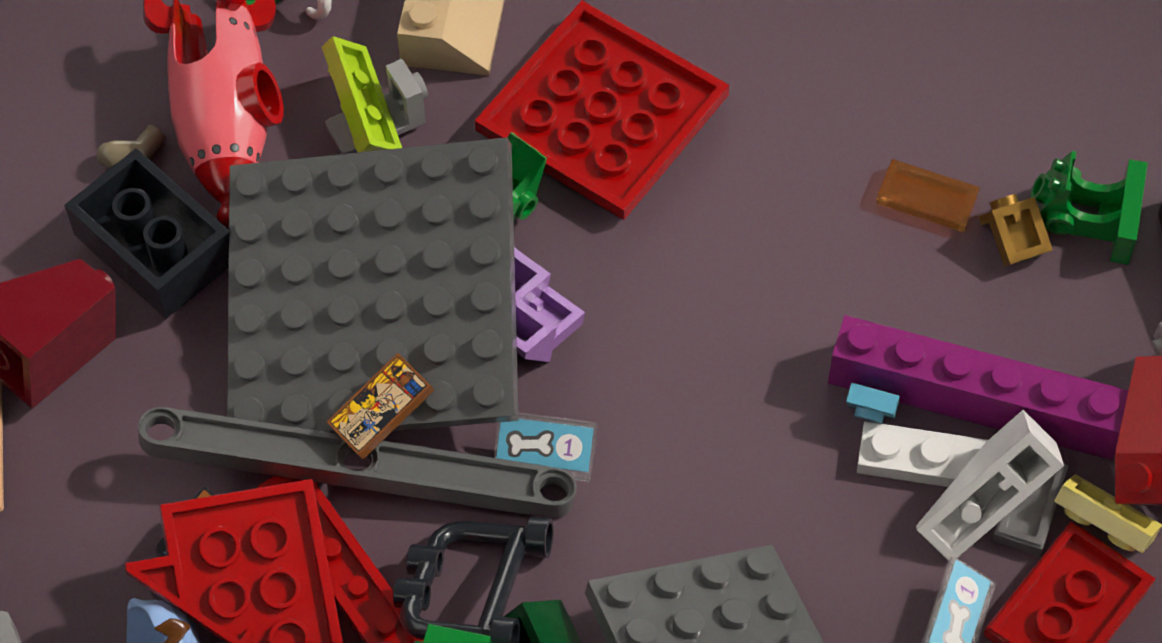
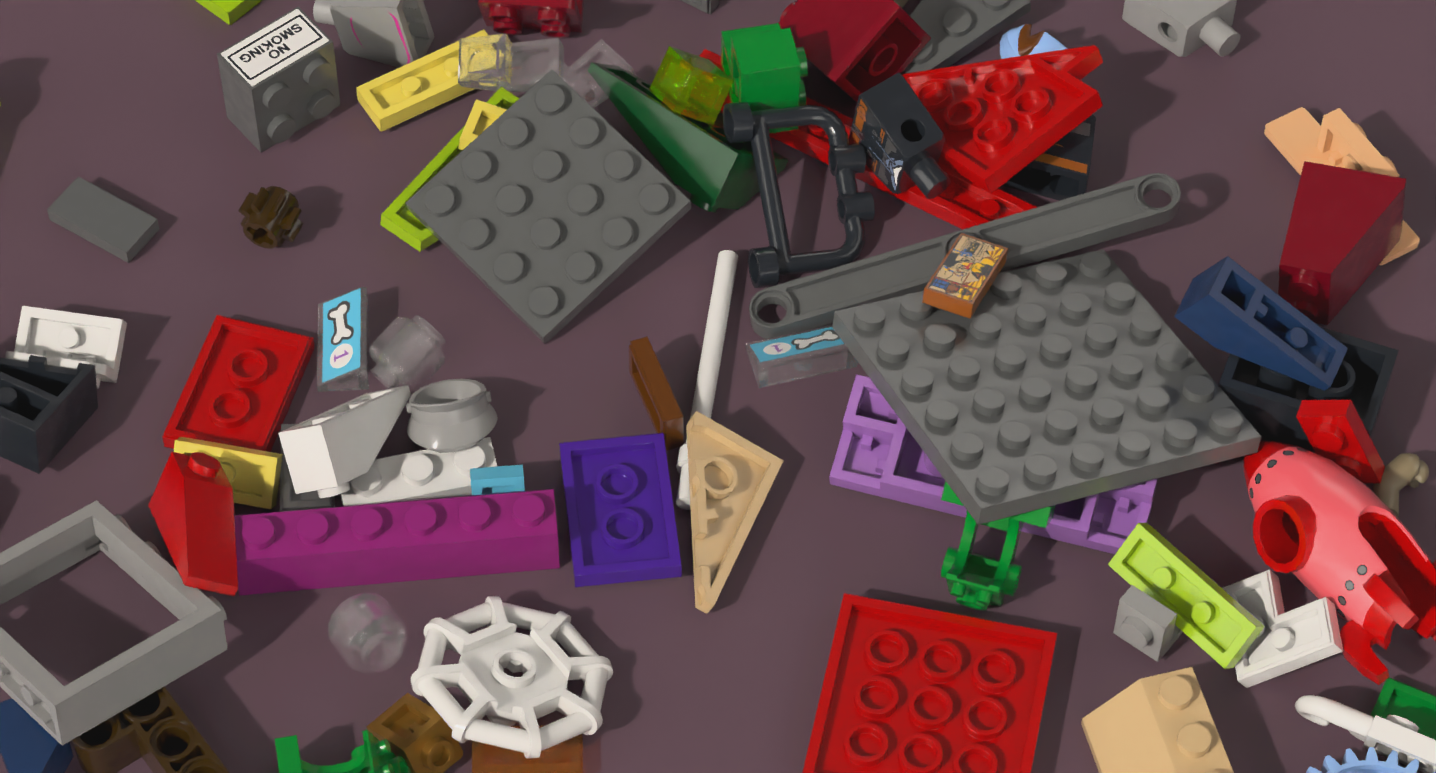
camera: 155 degrees right, 5 degrees down
none -> clear head [328,593,408,673]
none -> clear head [369,315,446,392]
none -> light grey piece [406,379,498,453]
none -> white plate [410,596,613,759]
none -> dark purple plate [559,433,682,587]
none -> reddish brown tile [629,336,684,451]
none -> white bar [676,250,738,510]
none -> tan wing [686,411,784,614]
none -> black torso [849,72,951,199]
none -> dark blue slope [1174,256,1348,391]
none -> white tile [1222,569,1343,688]
none -> red plate [1296,400,1385,483]

